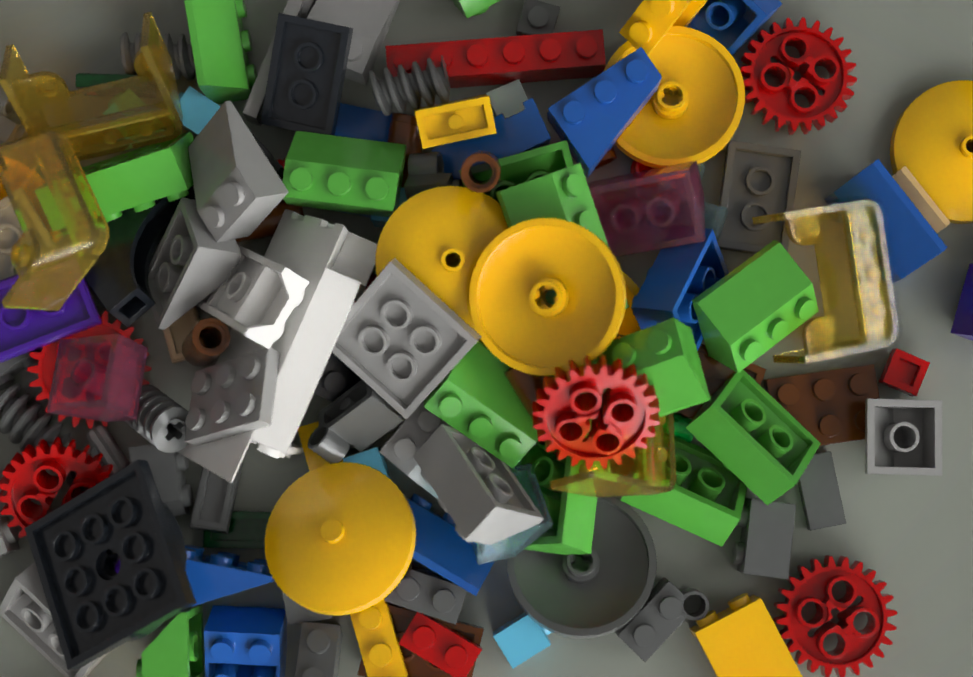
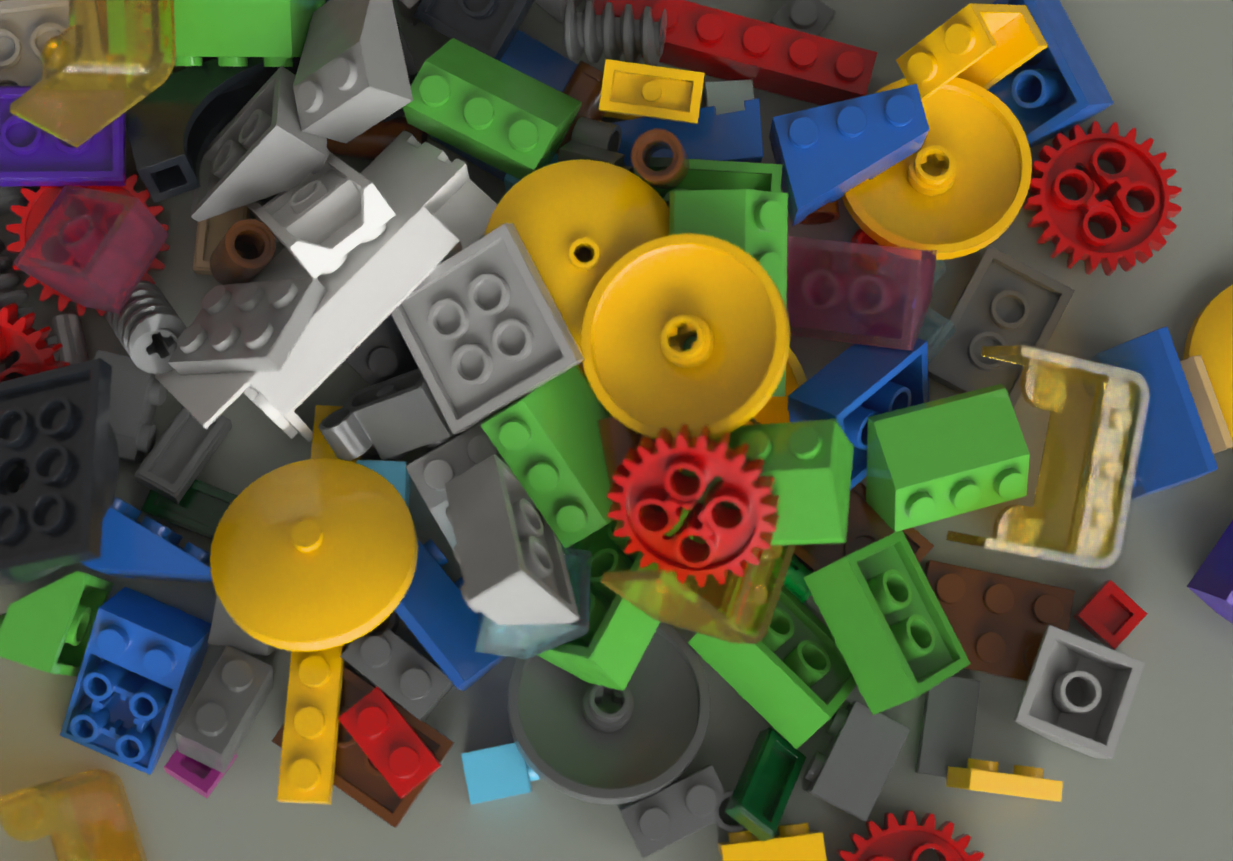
camera: 15 degrees right, 5 degrees down
none -> dark green tile [725,727,806,842]
none -> yellow plate [946,758,1063,802]

